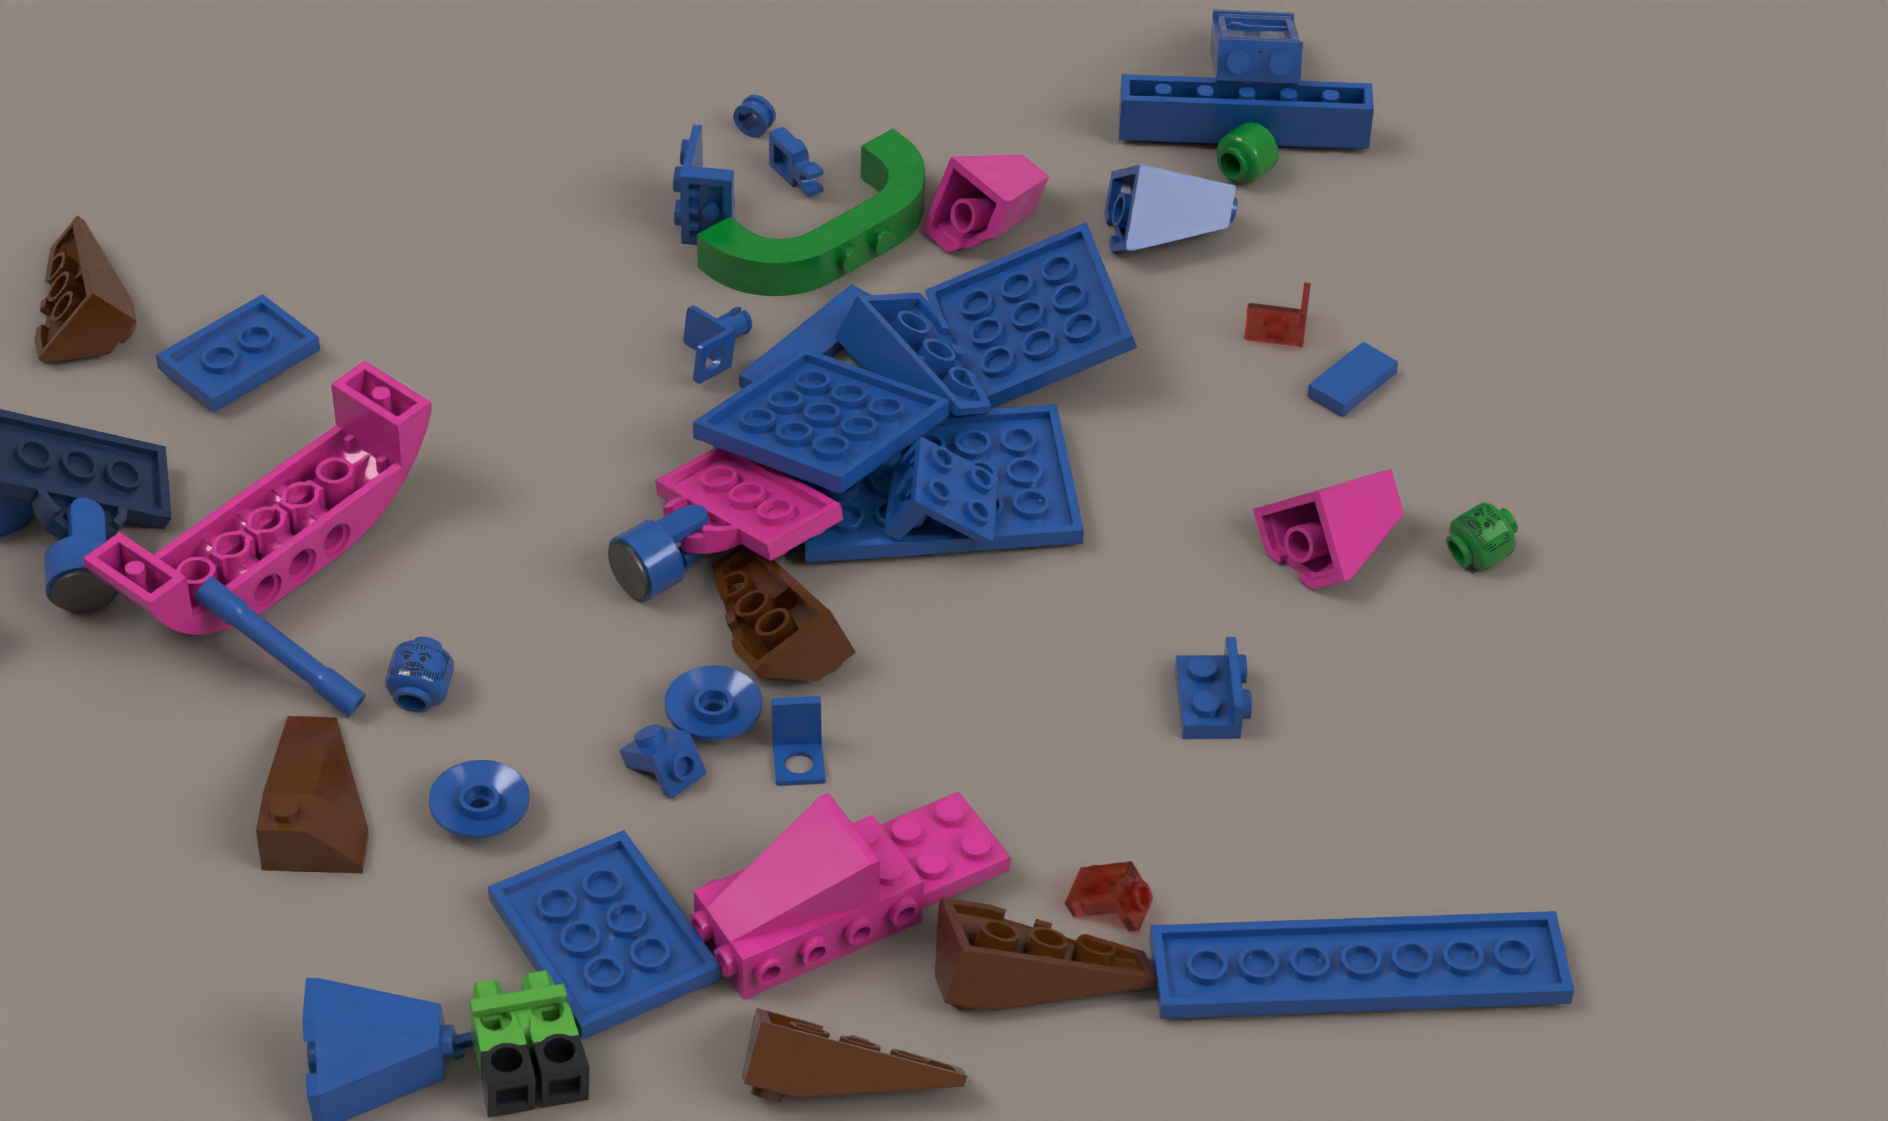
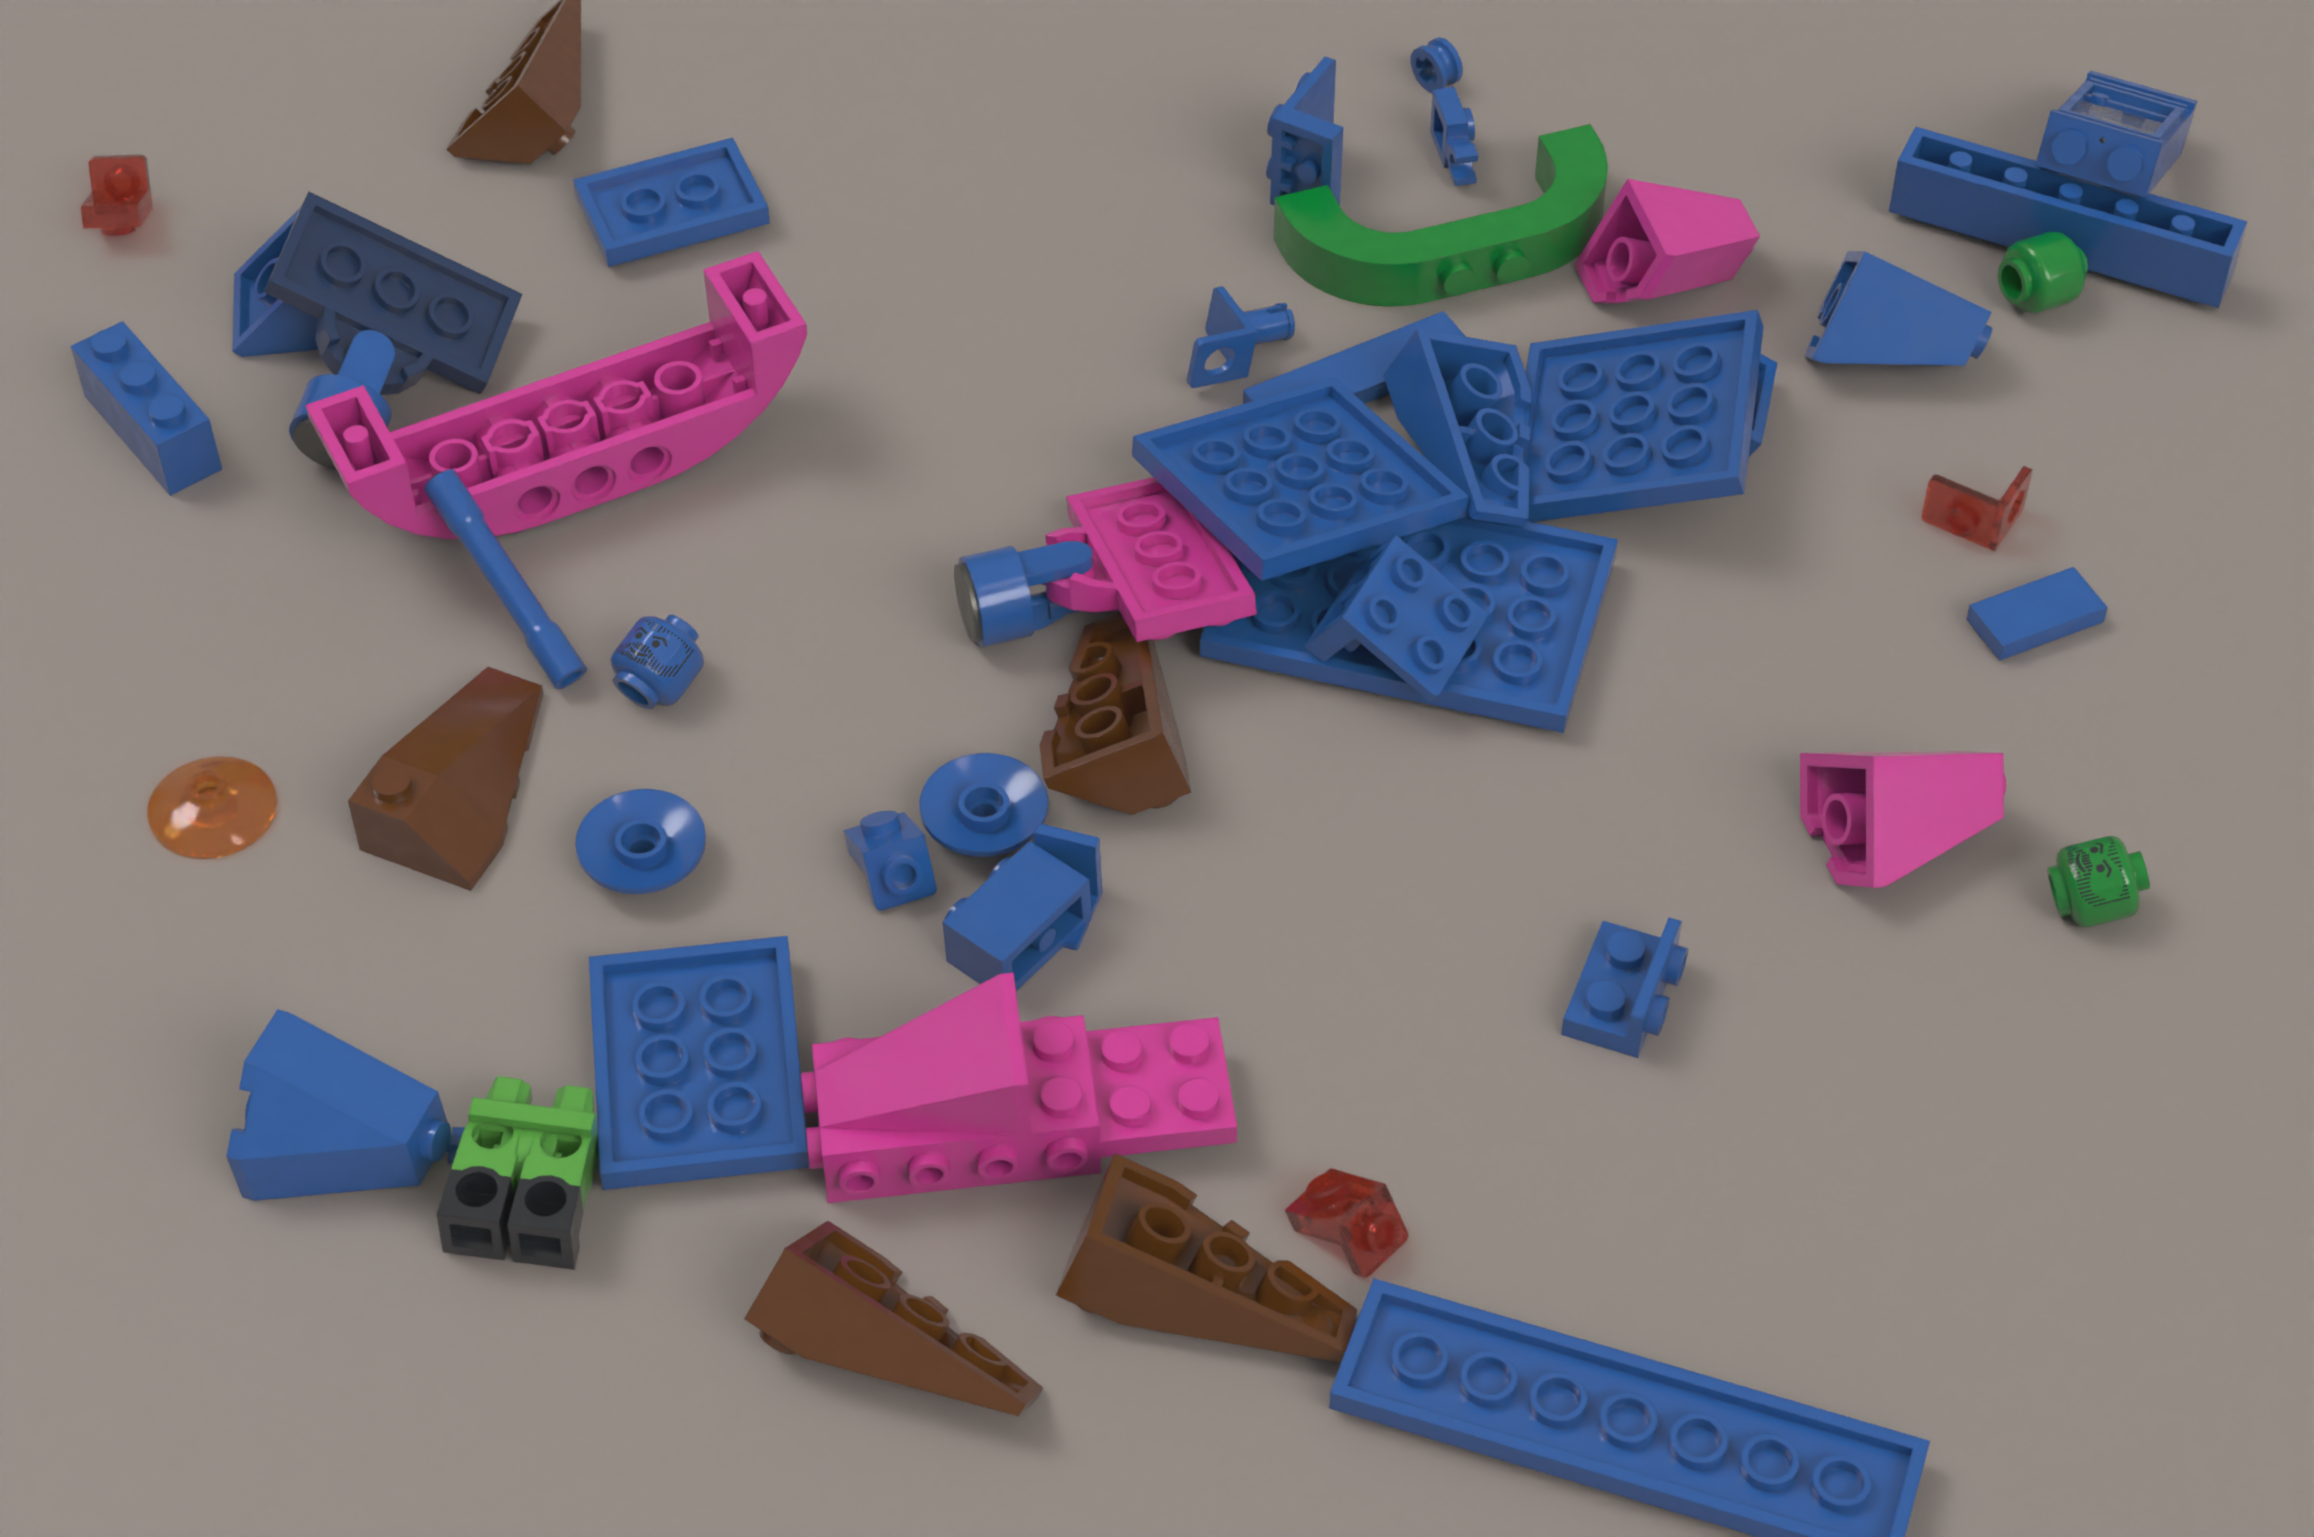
camera: 25 degrees right, 5 degrees up
none -> clear orange dish [147,756,277,859]
none -> blue brick [942,841,1092,991]

